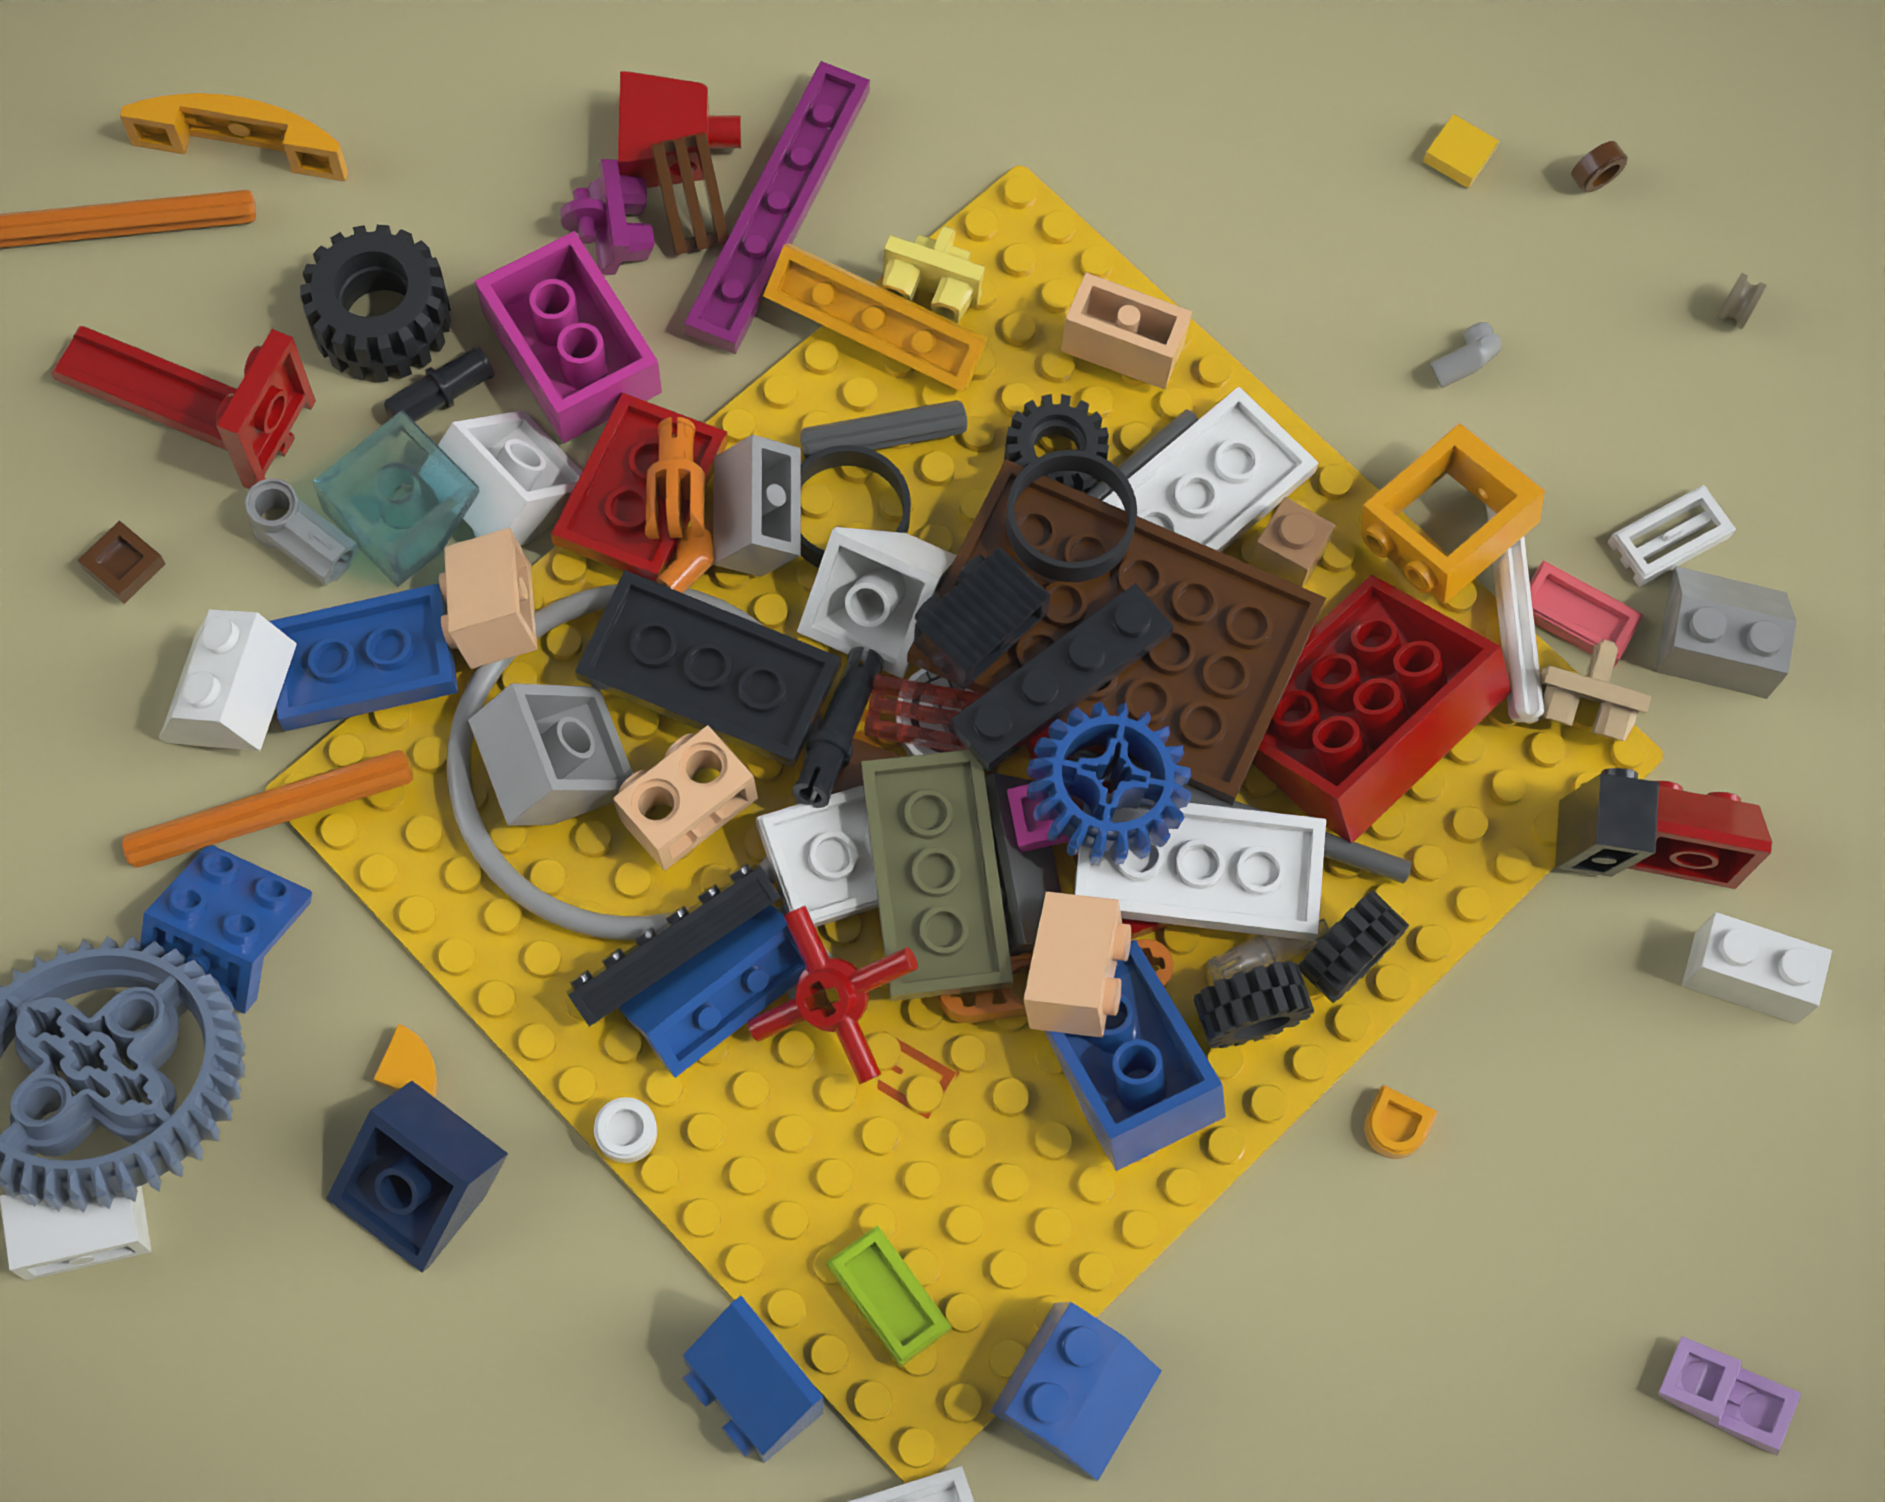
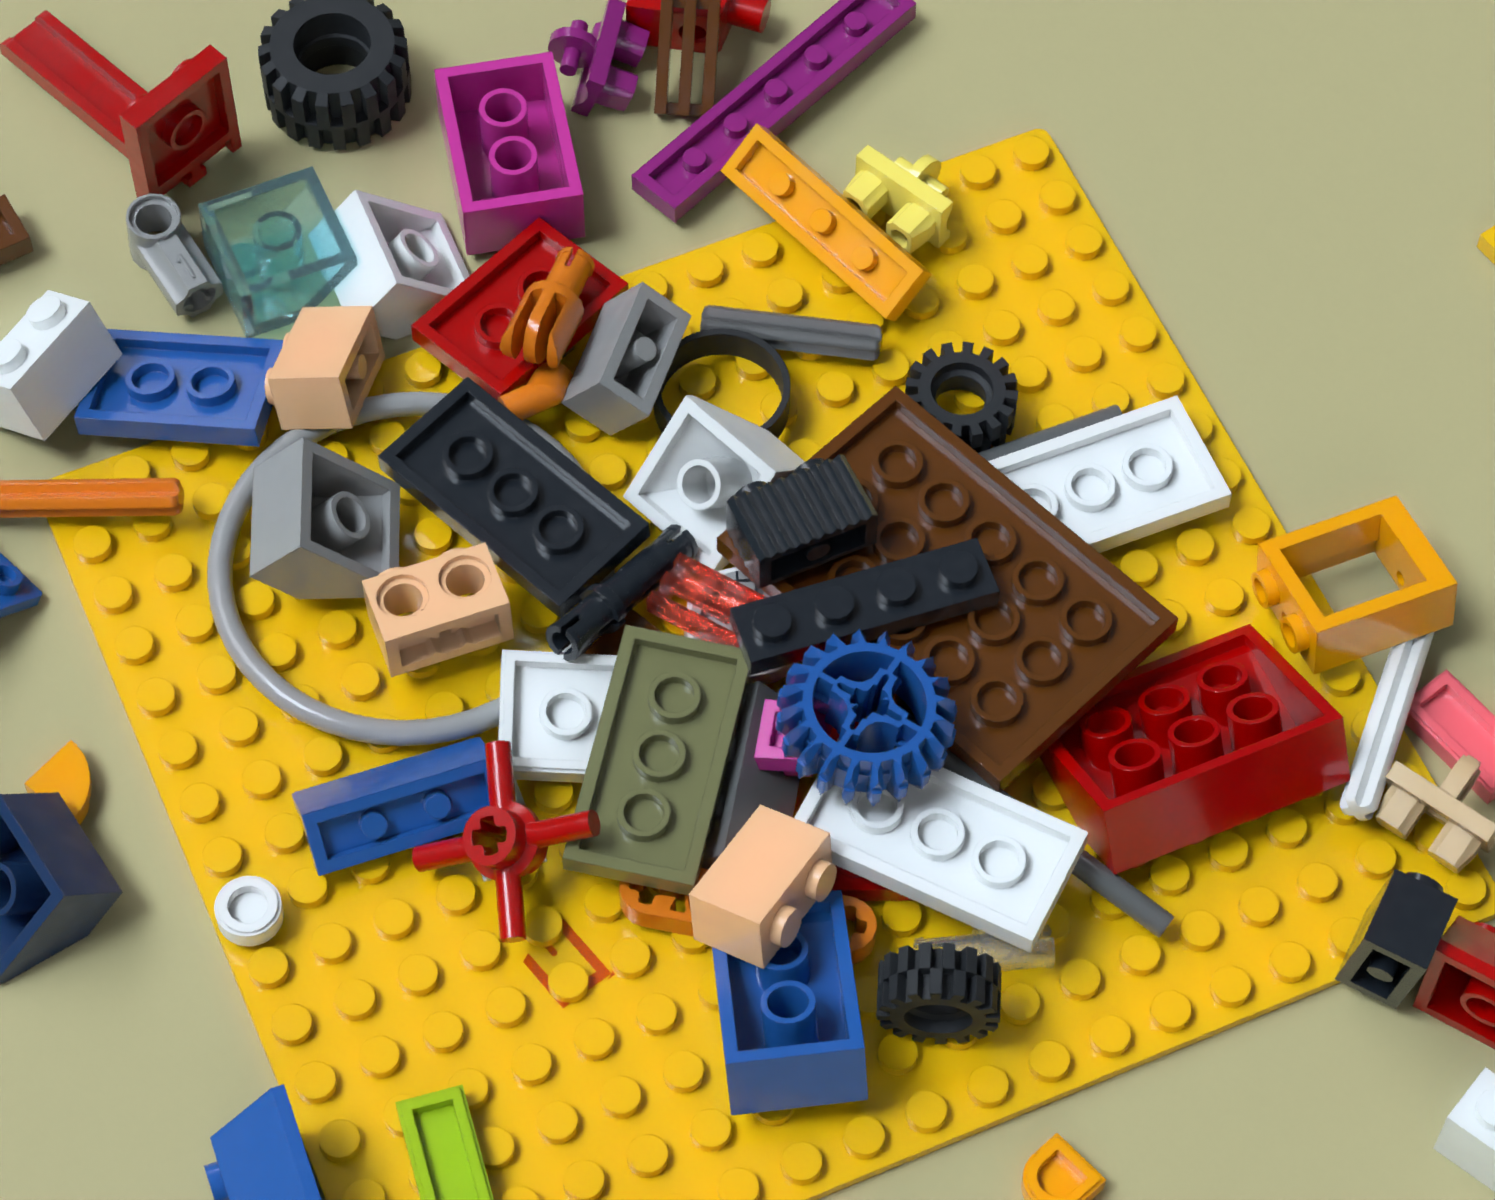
camera: 25 degrees right, 10 degrees down
black axle [384,345,495,429] -> none
black piece [566,863,781,1027] -> none
black tyre [1006,450,1137,582] -> none
light nougat brick [1061,273,1192,390] -> none
medium nougat brick [1250,497,1335,588] -> none
black tyre [1298,891,1409,1003] -> none
light grey arm [1430,322,1501,388] -> none

